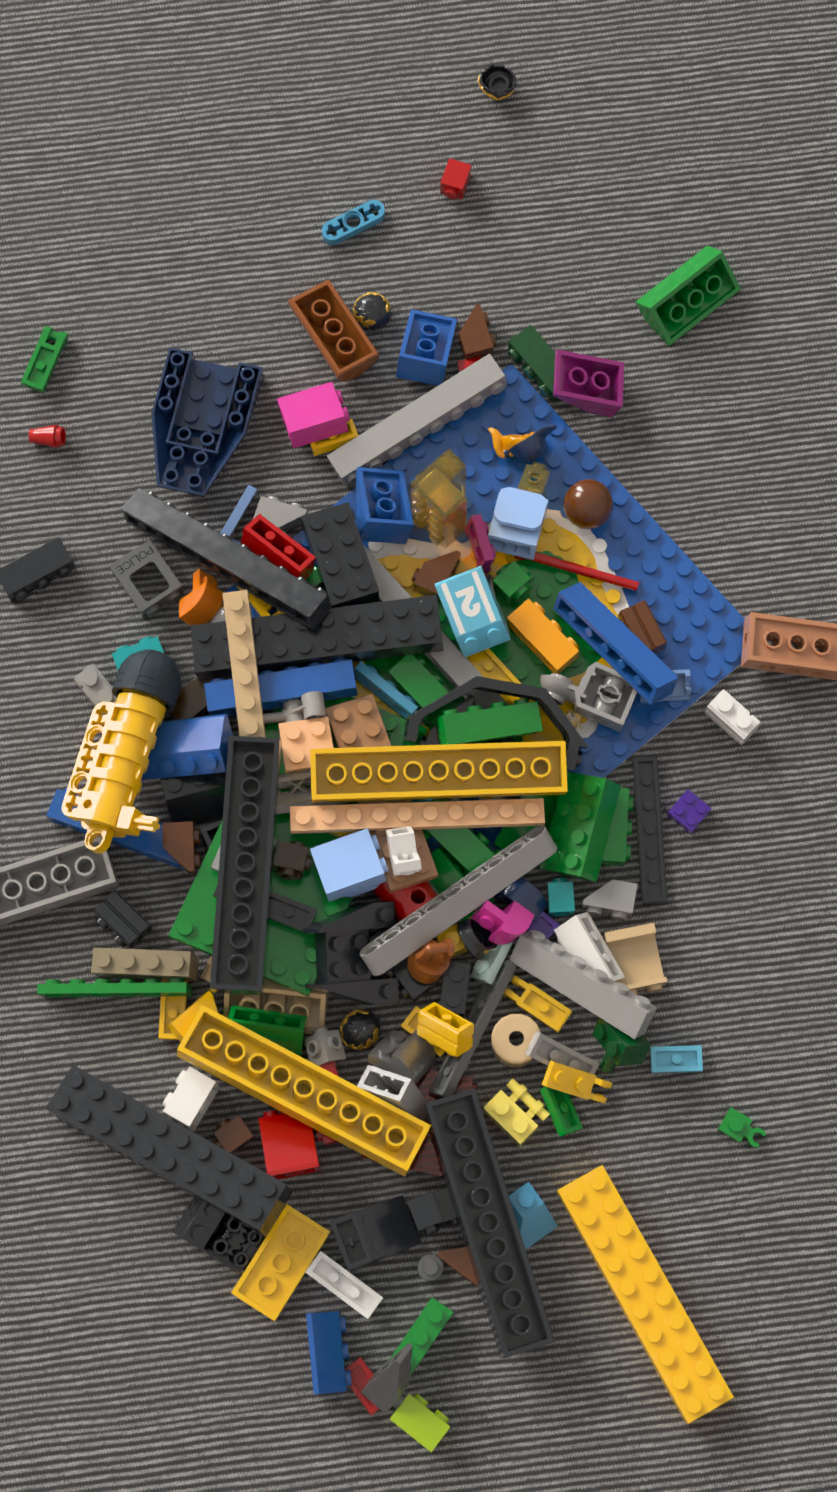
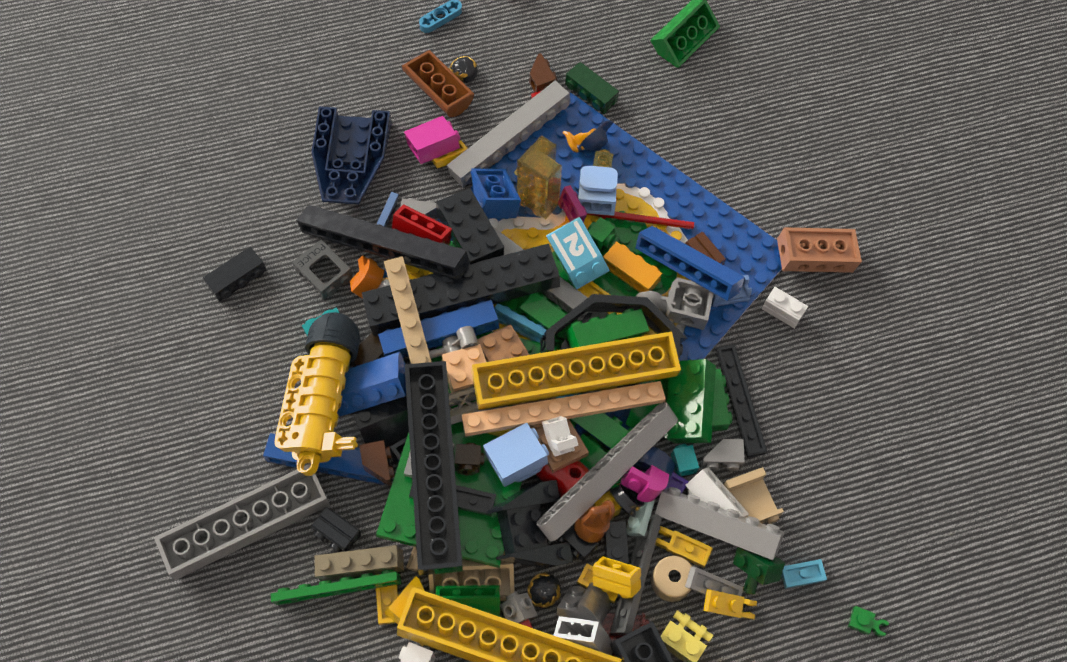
camera: 15 degrees left, 10 degrees down
green plate [21,326,69,393] -> none
red cone [28,424,66,448] -> none
light grey brick [74,664,117,717] -> none
blue slope [396,309,457,386] -> none
reddish brown slope [412,550,461,602] -> none
green plate [540,1087,583,1137] -> none
magenta slope [553,349,624,417] -> none
reddish brown piece [563,479,614,529] -> none
dark purple piece [667,789,712,835] -> none

